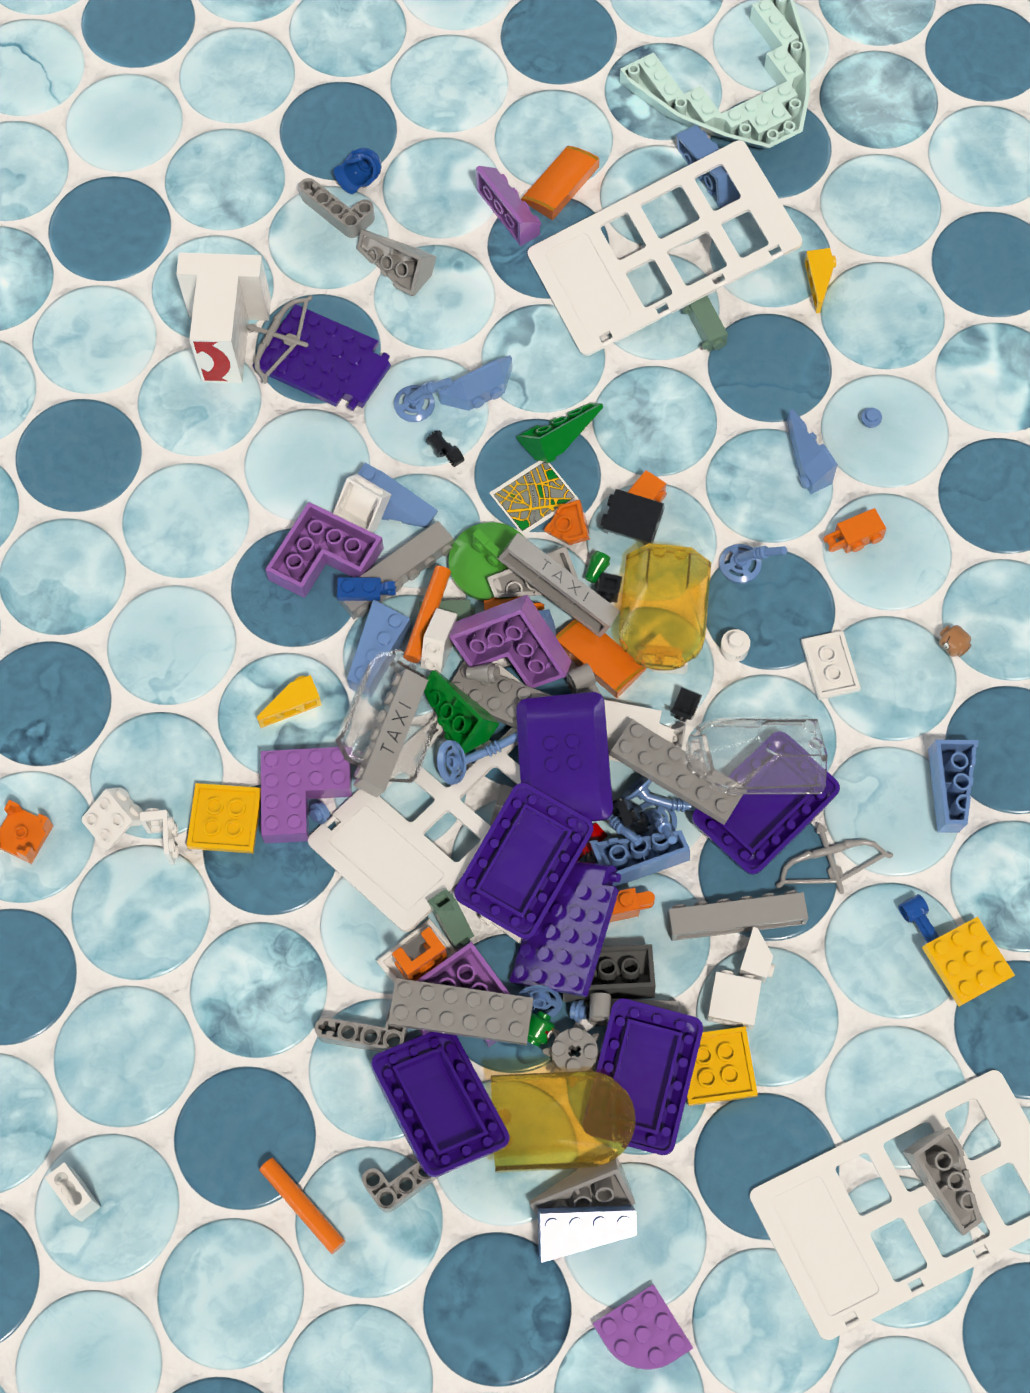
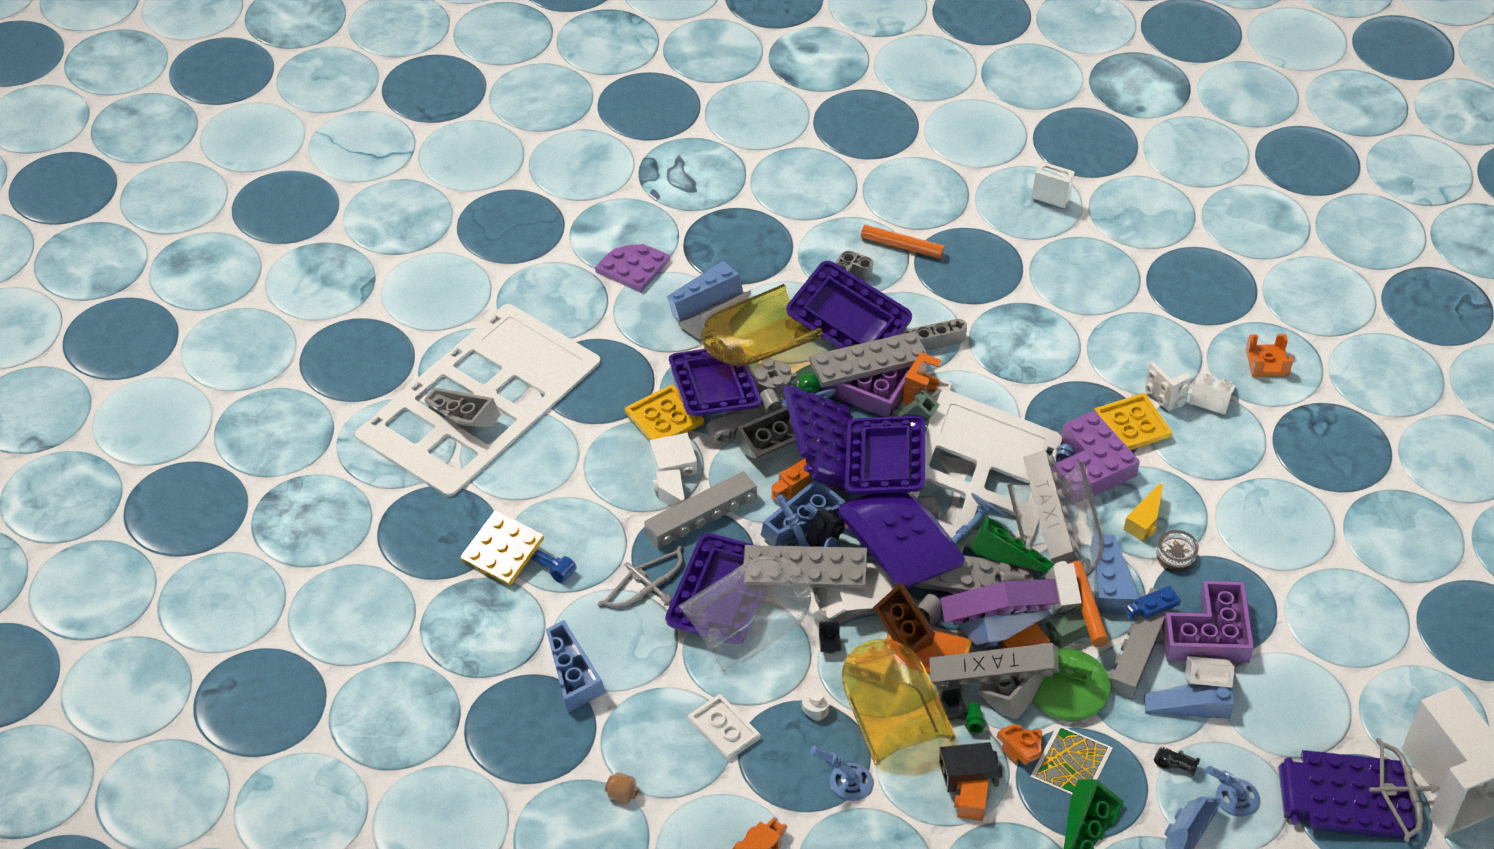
camera: 150 degrees right, 20 degrees down
none -> reddish brown slope [873,583,935,658]
none -> clear piece [1156,530,1199,571]

